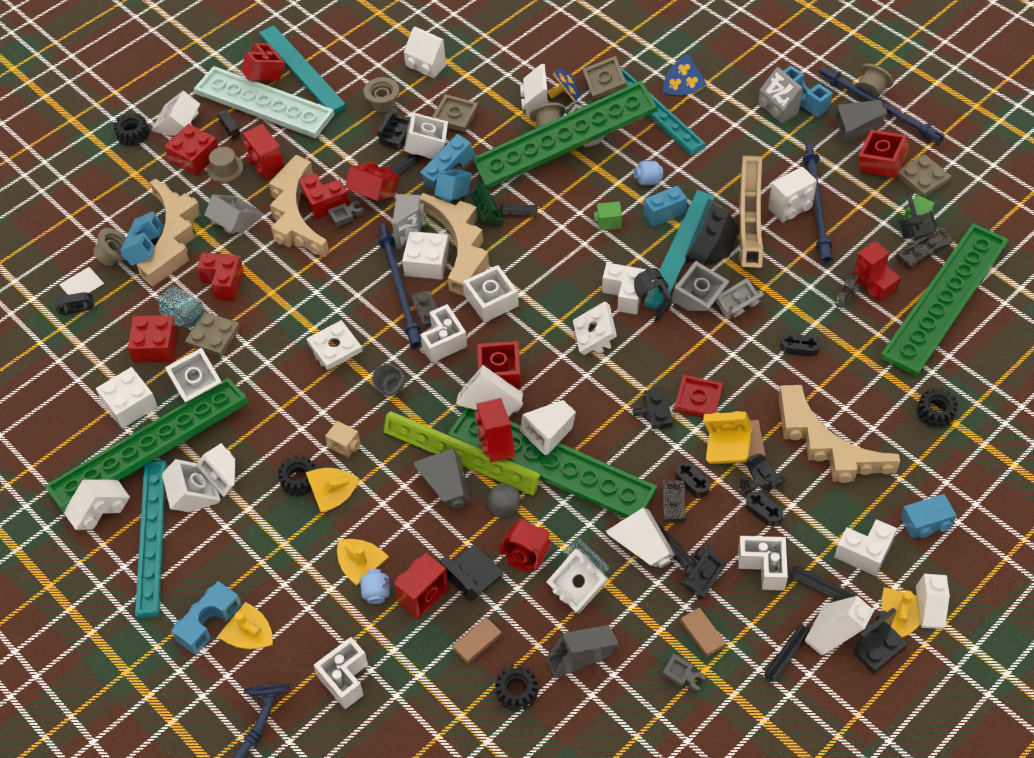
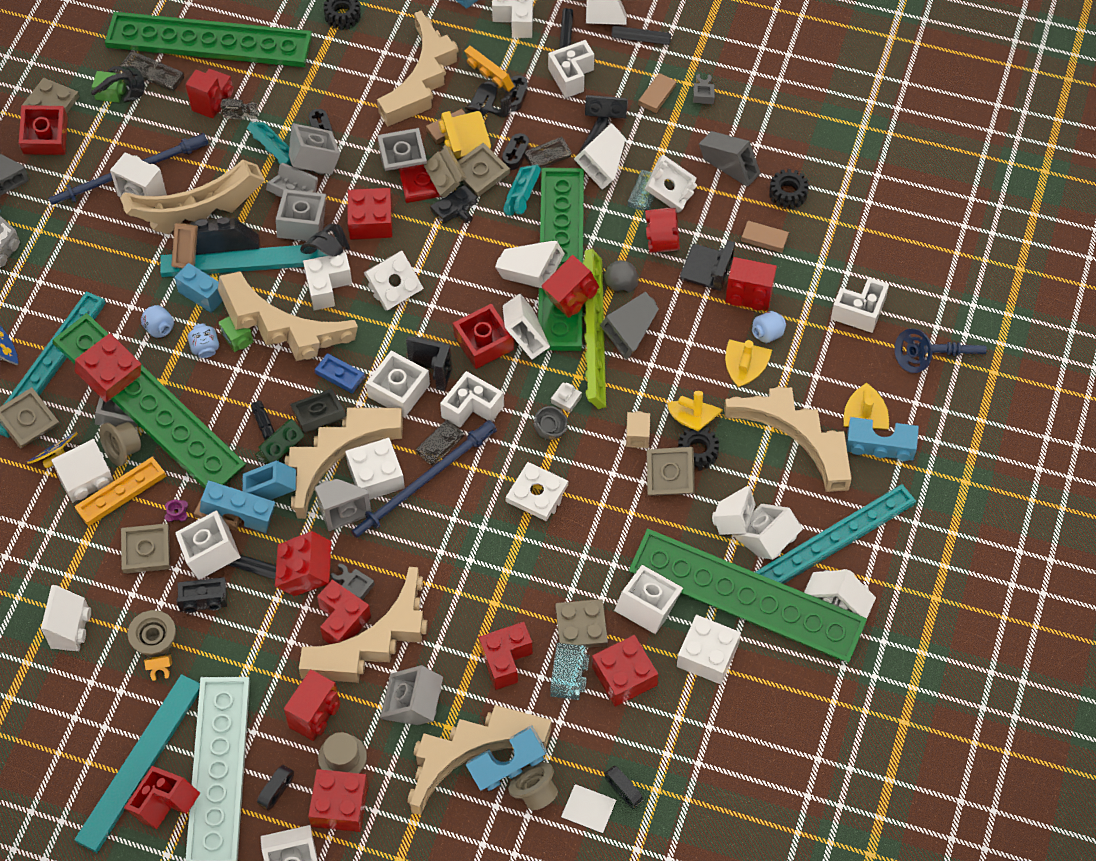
camera: 120 degrees left, 5 degrees up
none -> light orange plate [74,457,166,527]
none -> red brick [75,333,141,402]
none -> light orange tile [144,654,172,681]
none -> magenta plate [165,499,188,522]
none -> medium nougat tile [171,223,198,268]
none -> light blue head [187,324,219,358]
none -> tan arch [218,272,358,361]
none -> teal plate [247,122,292,166]
none -> light grey slope [289,123,340,175]
none -> pearl dark grey plate [290,389,346,433]
none -> blue plate [315,353,365,394]
none -> red brick [348,188,393,240]
none -> light grey slope [377,128,427,171]
none -> black bracket [406,336,452,391]
none -> dark tan plate [423,145,467,198]
none -> dark tan plate [458,143,510,197]
none -> light orange plate [464,46,514,92]
none -> teal hinge [504,165,541,216]
none -> white tile [551,382,582,413]
none -> dark tan plate [647,447,695,496]
none -> tan arch [724,386,851,492]

